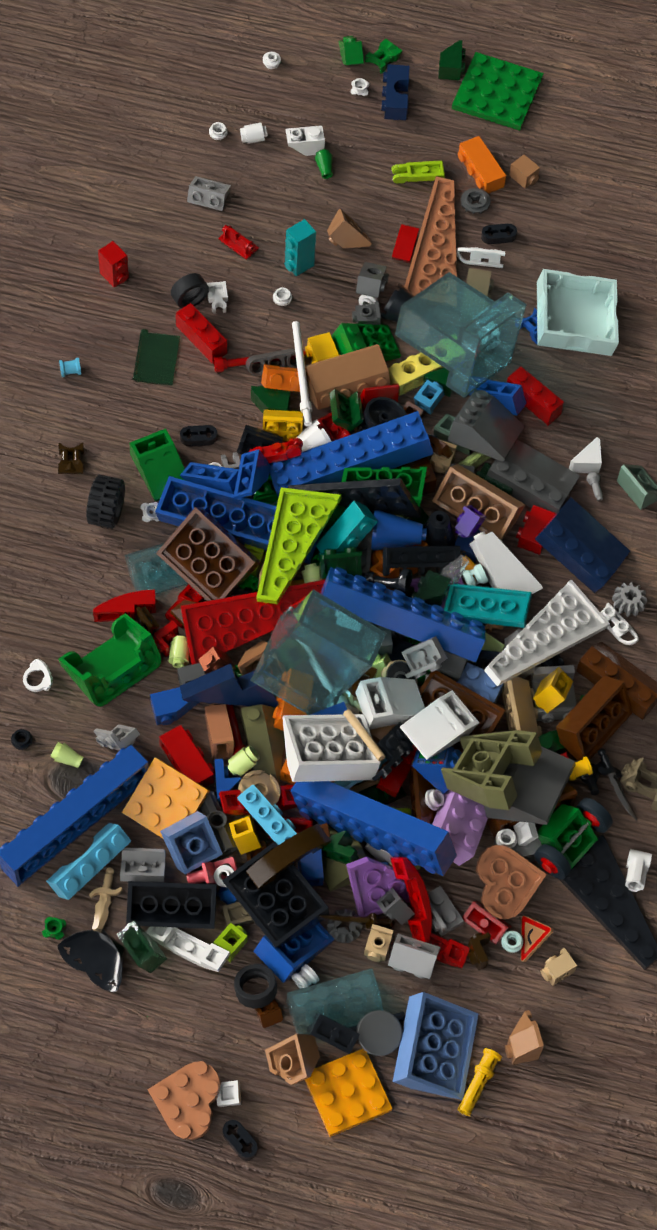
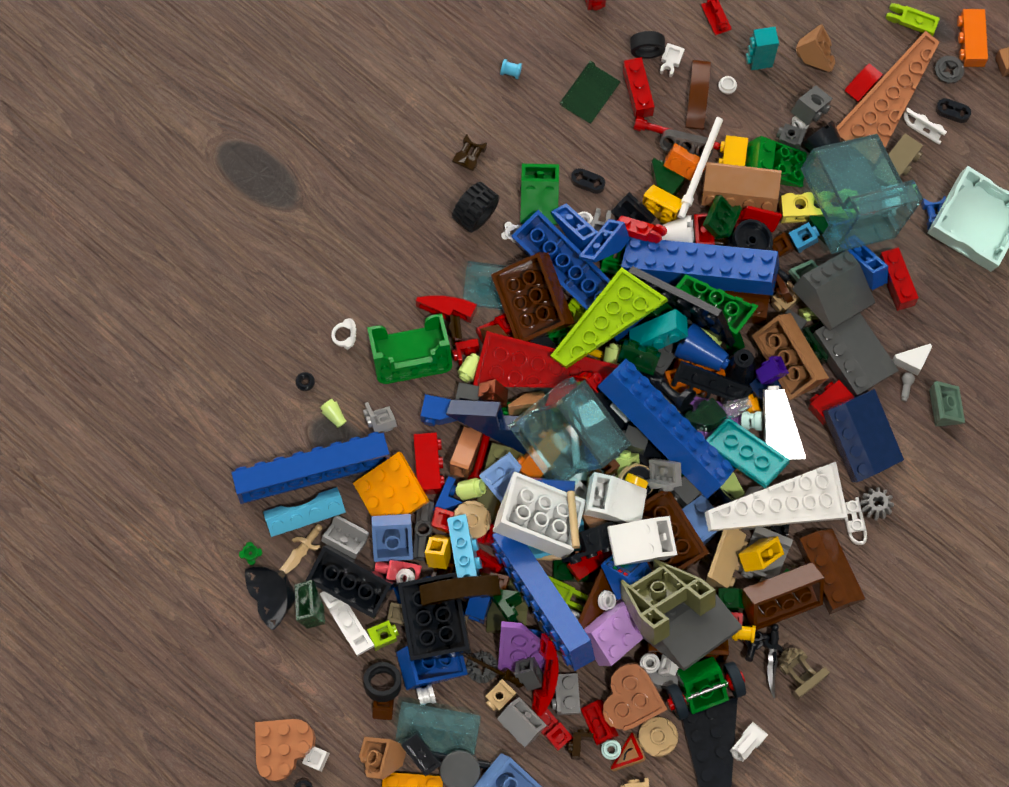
camera: 30 degrees right, 10 degrees up
none -> light blue wing [479,452,522,503]
none -> yellow tile [625,473,648,489]
none -> tan tile [638,717,678,757]
none -> reddish brown slope [685,60,711,130]

